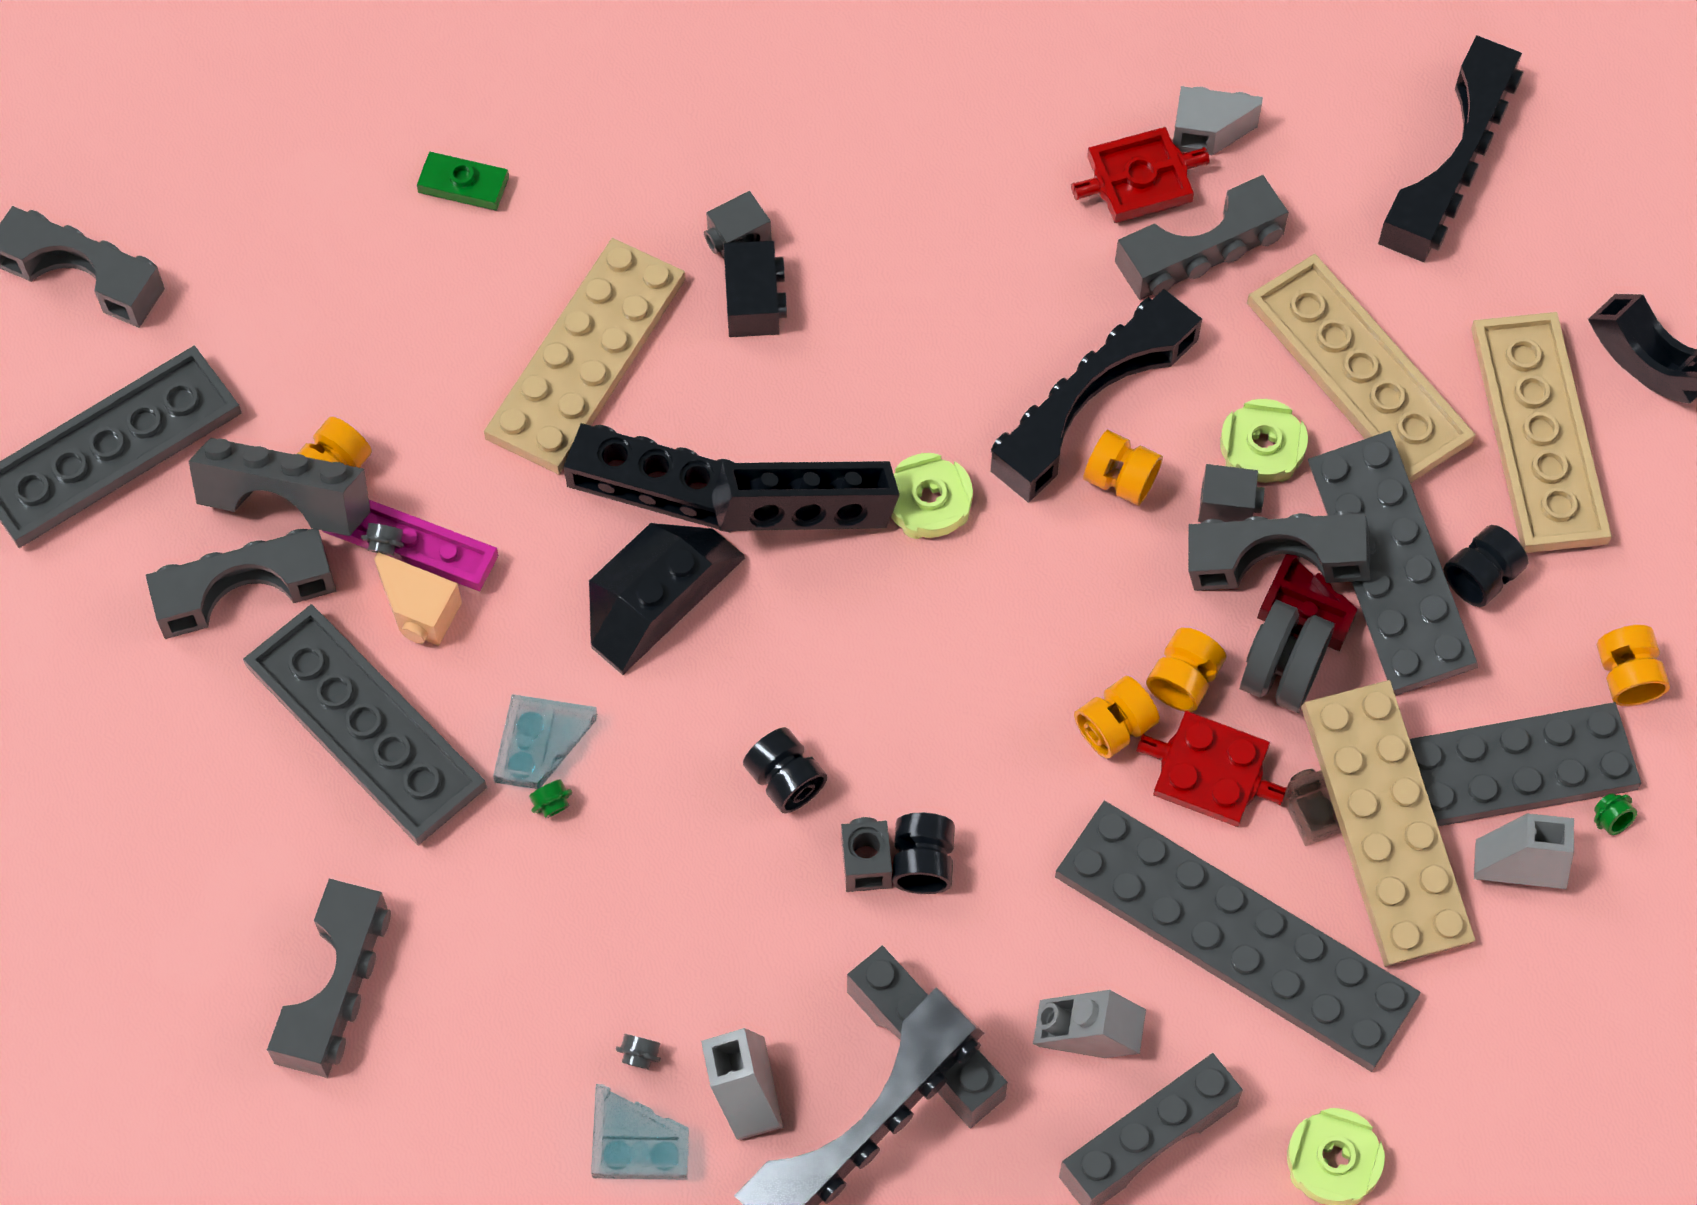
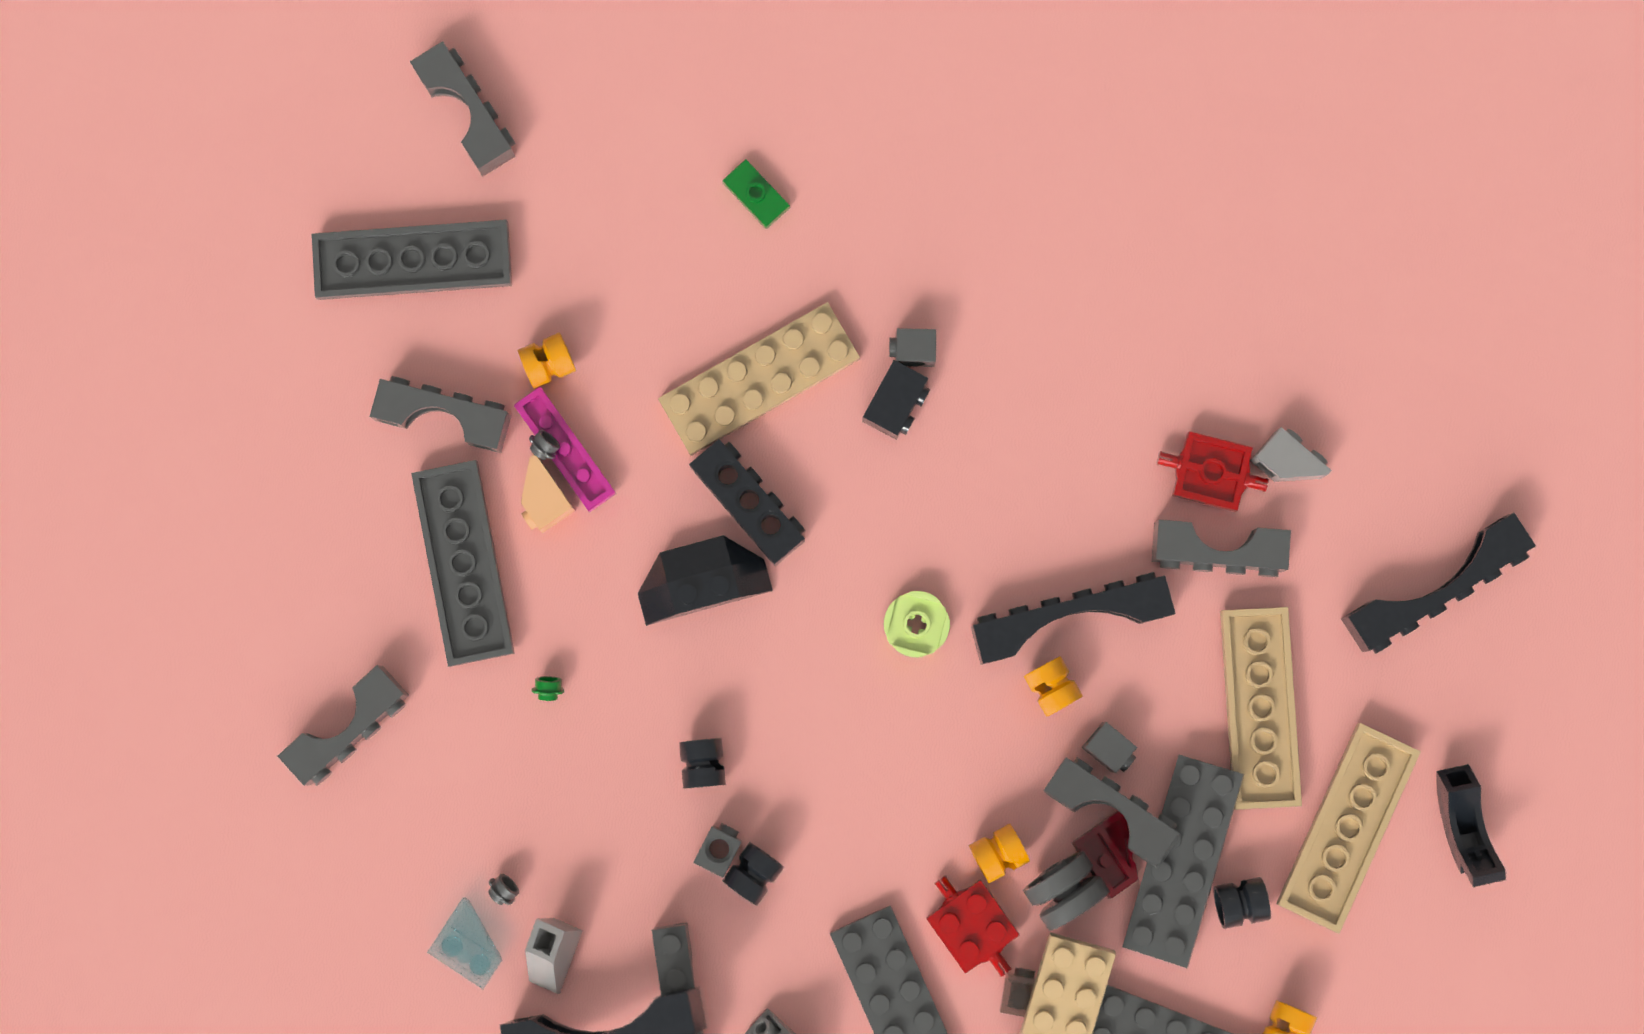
camera: 30 degrees right, 20 degrees up
dark grey arch [189,438,371,536] -> none
clear light blue wing [493,694,598,789] -> none
black brick [712,461,900,531] -> none
light orange wheel [1074,675,1160,759] -> none
yellowish green plate [1220,399,1308,483] -> none

